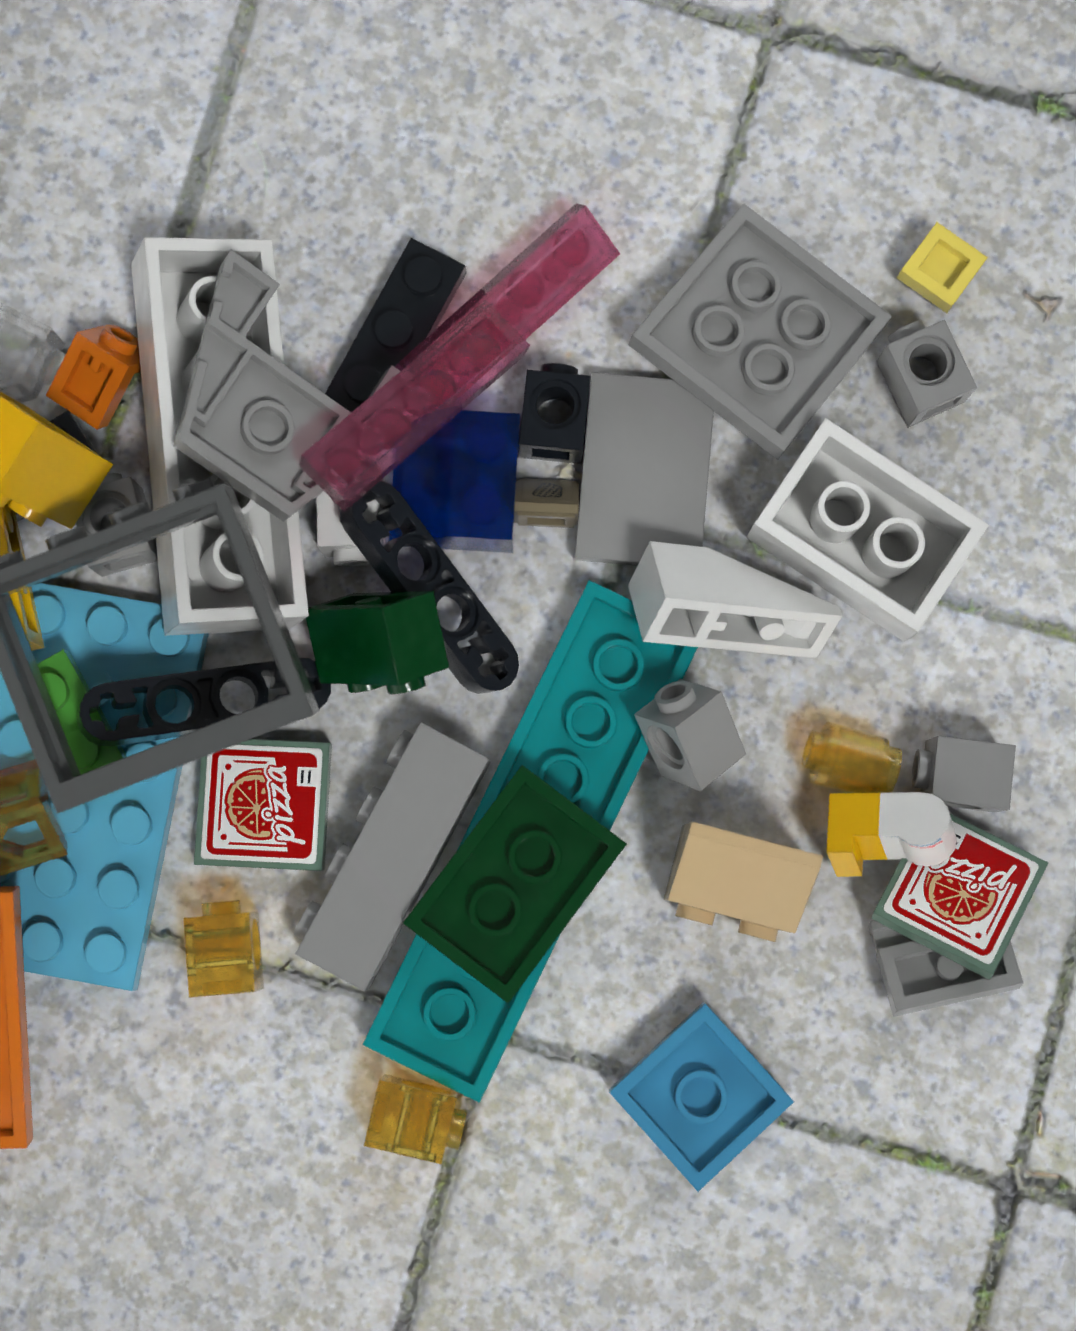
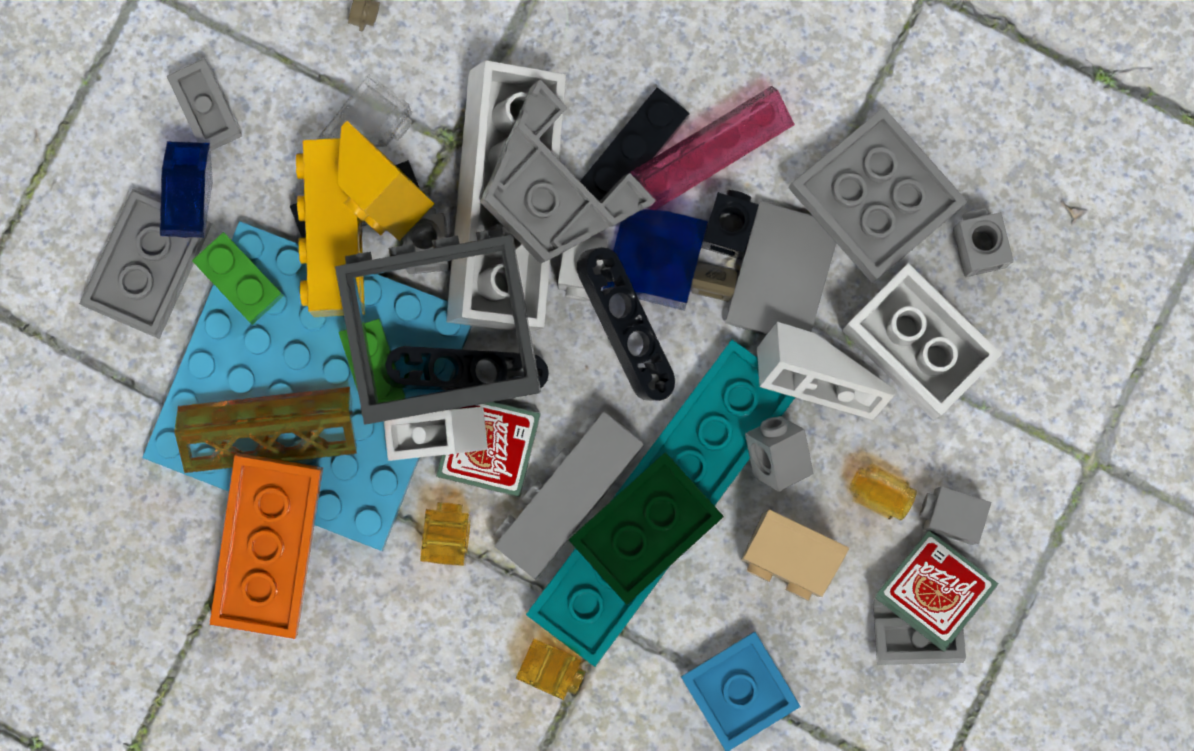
camera: 10 degrees right, 0 degrees up
orange bracket [46,324,141,430] -> none
clear pink plate [298,300,530,512] -> none
dark green brick [306,591,449,694] -> none
leg [826,792,957,877] -> none
light yellow plate [897,222,988,313] -> none
none -> white slope [384,407,488,461]

